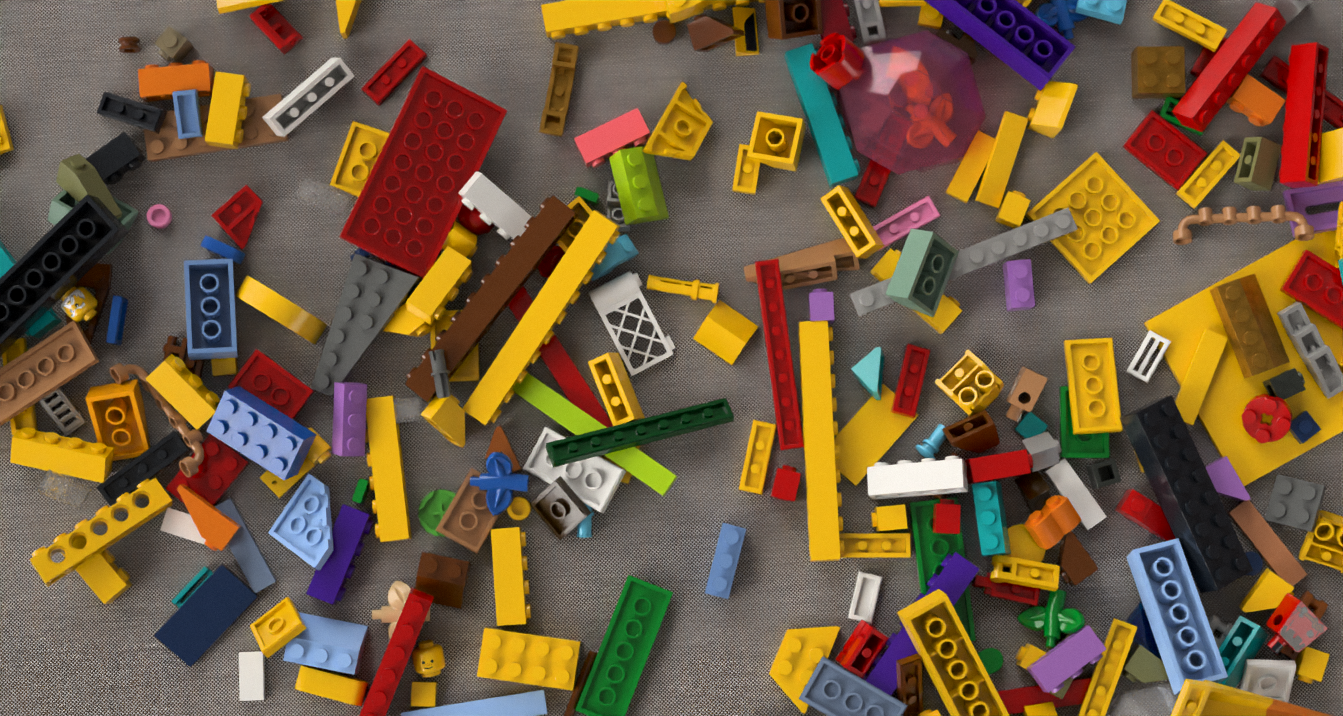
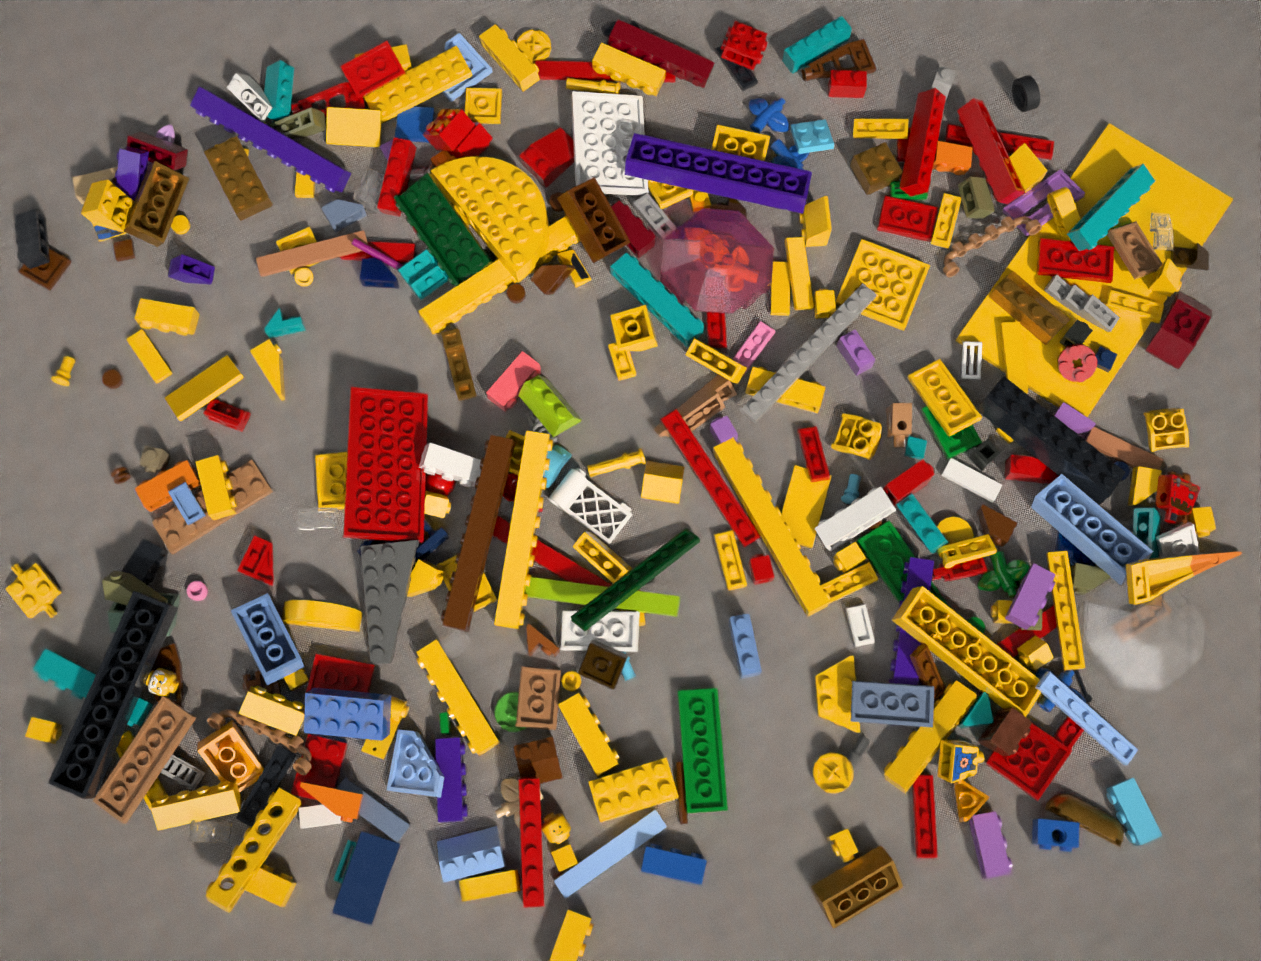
camera: 25 degrees left, 10 degrees down
black tile [96,92,167,134] -> none
blue tile [106,295,128,346] -> none
blue beam [200,235,246,265] -> none
white tile [239,651,265,701] -> none
yellow tile [250,597,306,658] -> none
white brick [262,57,354,137] -> none
medium lavender brick [332,382,367,456] -> none
red tile [361,38,427,106] -> none
yellow brick [406,246,473,325] -> none
yellow slope [421,395,465,448] -> none
dark grey axle [429,349,451,398] -> none
blue plant [470,452,529,516] -> none
green tile [574,186,600,207] -> none
yellow wing [642,82,713,161] -> none
red brick [810,32,864,90] -> none
red brick [836,620,889,679] -> none
slope [851,347,885,400] -> none
sand green slope [885,229,959,317] -> none
red brick [933,499,961,534] -> none
reddish brown slope [942,410,1000,453] -> none
dark brown slope [1014,471,1051,513] -> none
light grey brick [1021,432,1061,472] -> none
orange brick [1024,495,1082,550] -> none
dark grey plate [1264,474,1326,533] -> none

